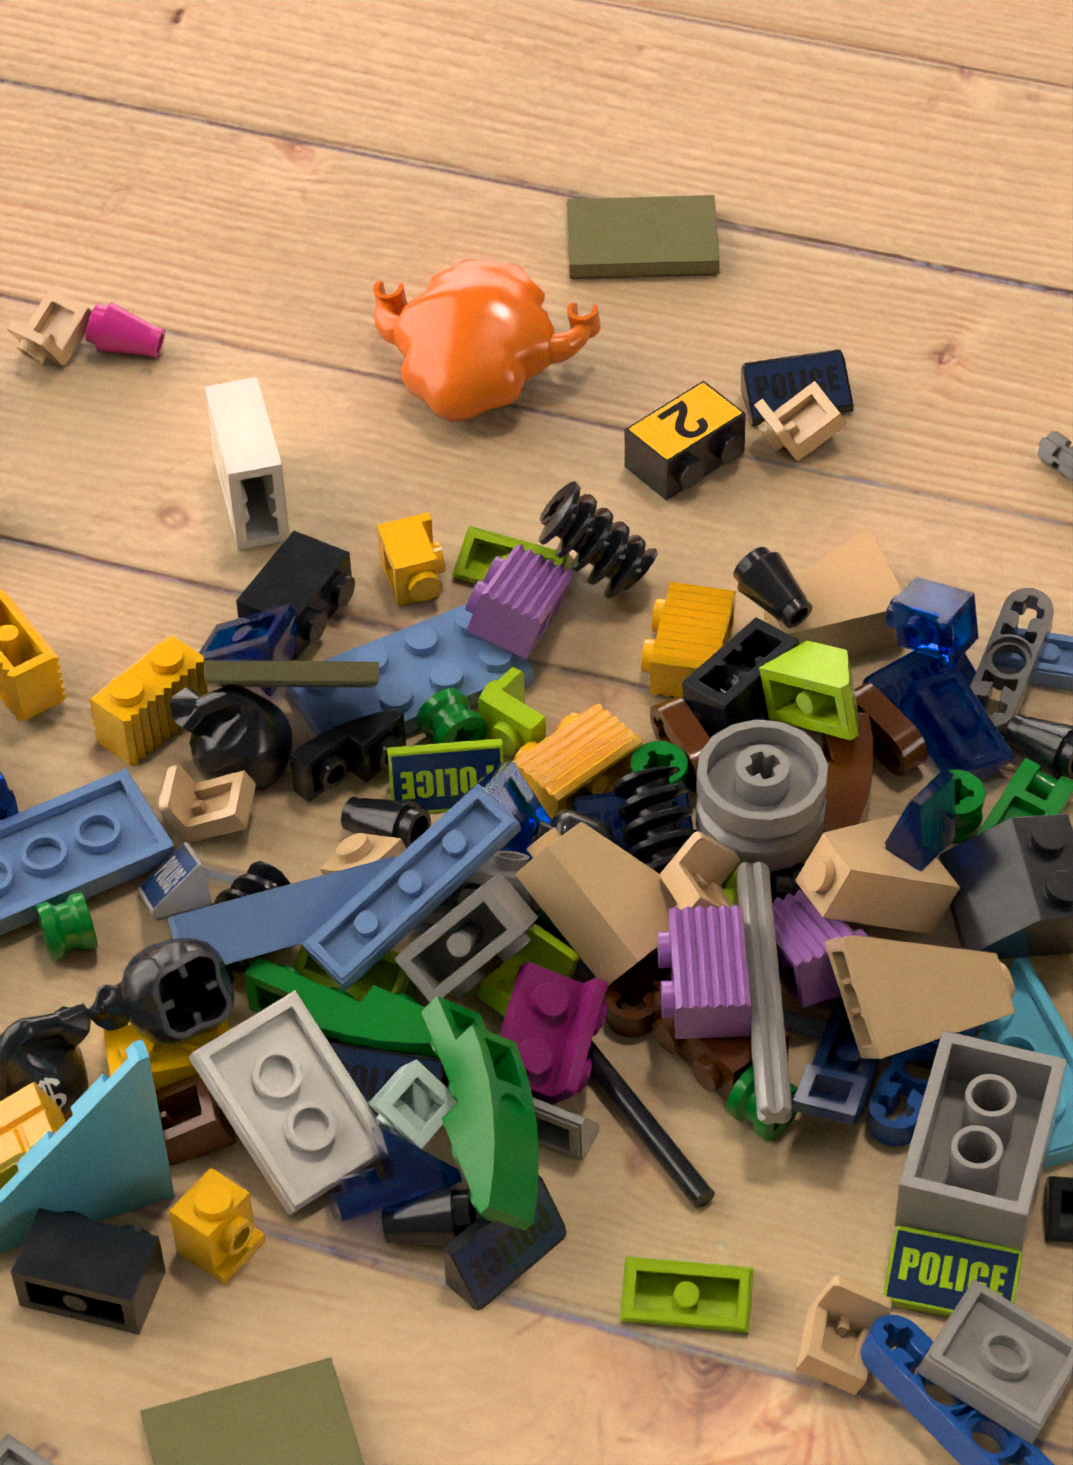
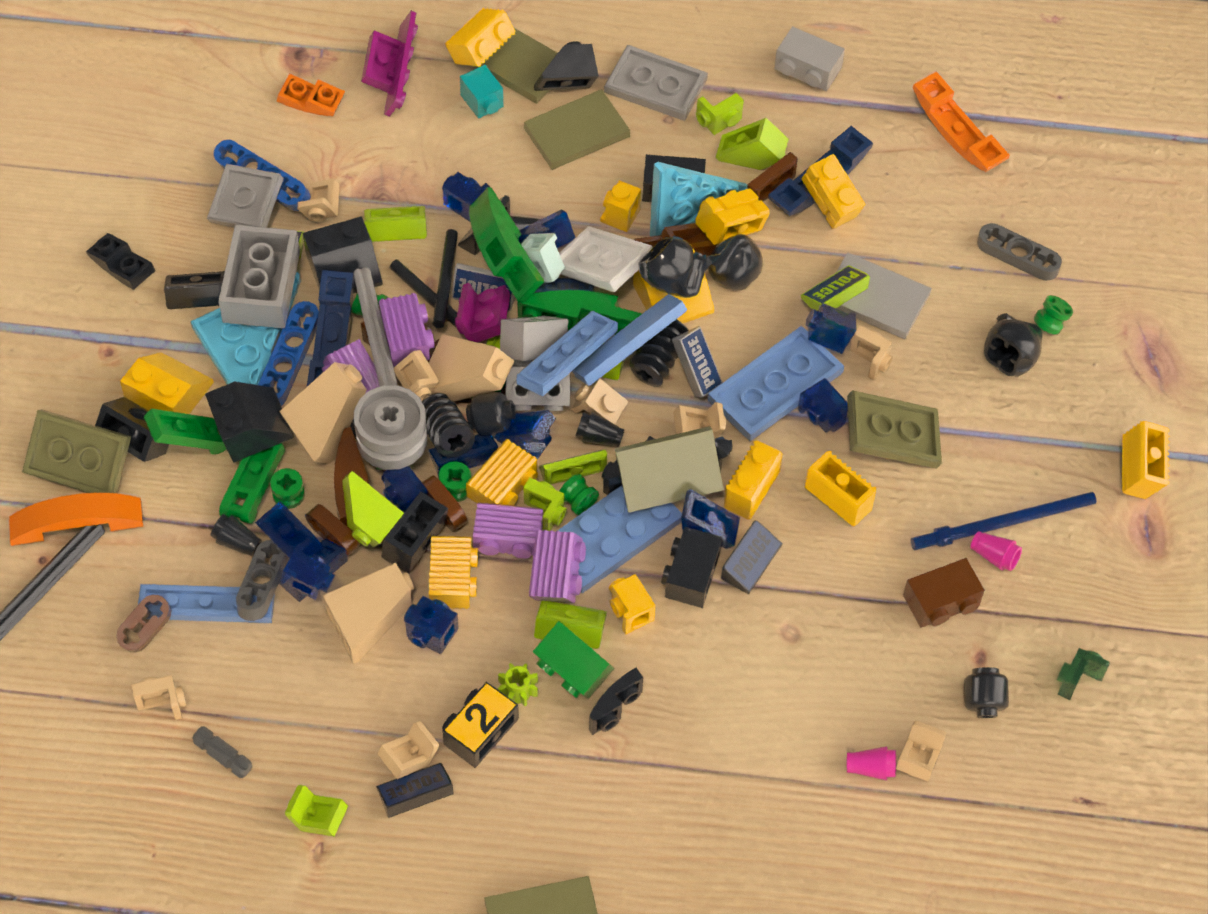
camera: 165 degrees right, 10 degrees up
green wheel [35,892,98,962] -> none
white brick [205,377,290,550] -> none
orange piece [373,259,601,422] -> none
black piece [538,481,658,599] -> none
black cone [733,547,813,629] -> none
tan slope [824,935,1015,1059] -> none
clear blue slope [884,770,955,871] -> none
none -> lime bracket [285,785,348,837]
none -> black slope [303,216,383,294]
none -> clear blue brick [404,596,459,654]
none -> black bar [432,229,458,329]
none -> clear blue brick [442,172,490,222]
none -> medium lavender brick [473,503,543,559]
none -> lime gear [498,663,538,706]
none -> green brick [532,621,615,699]
none -> black slope [589,667,644,735]
none -> slope [721,520,783,594]

